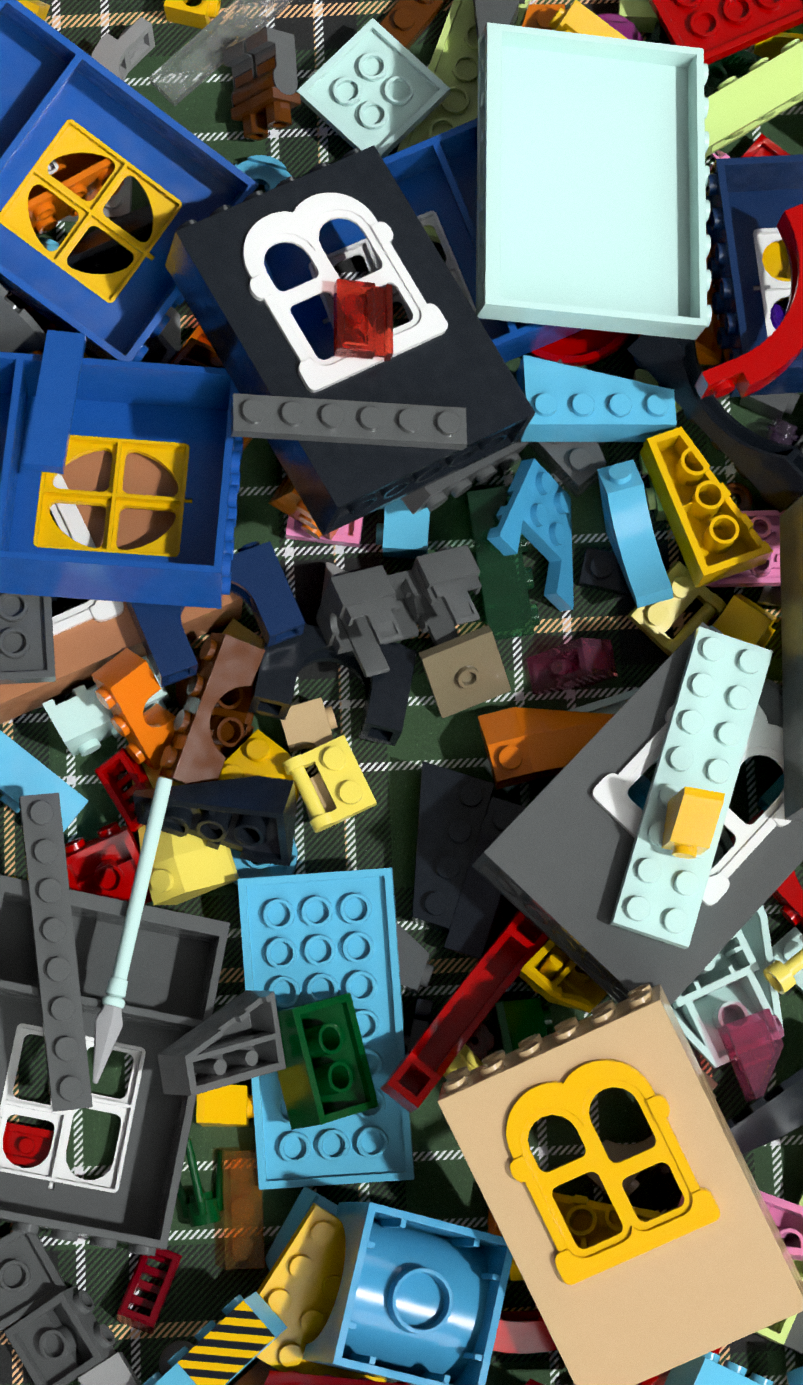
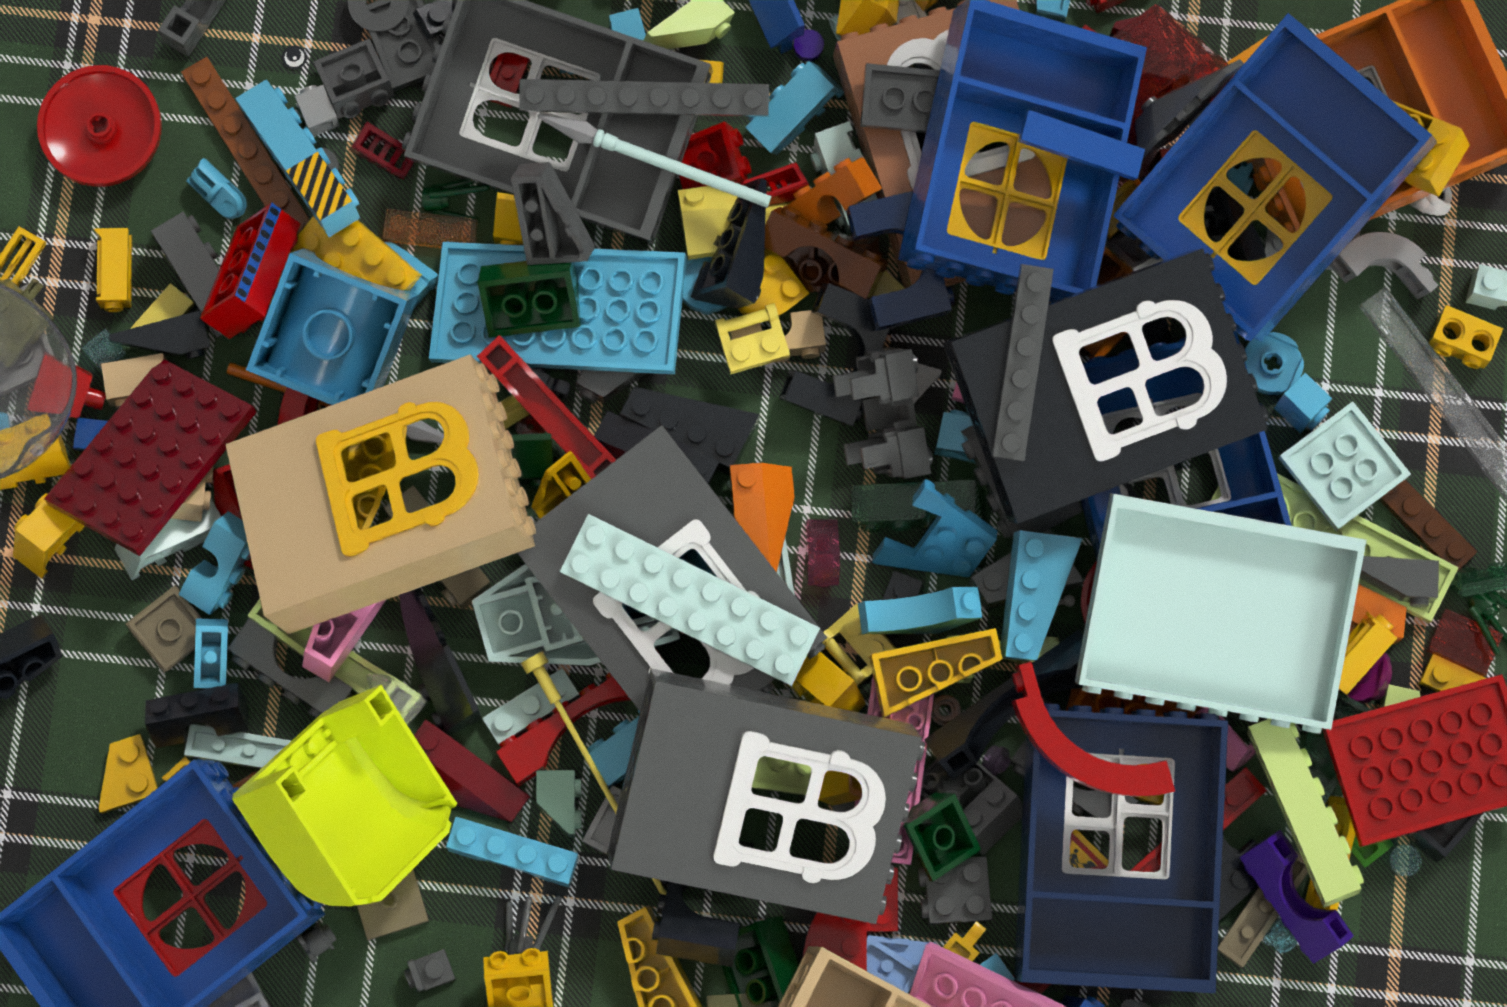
camera: 90 degrees right, 0 degrees up
hips [222,27,301,141] -> none
clear red plate [334,279,393,361] -> none
dark tan plate [419,625,511,719] -> none
yellow slope [661,786,725,859] -> none
clear pink slope [718,1008,784,1102] -> none
none -> medium azure brick [1274,373,1332,434]

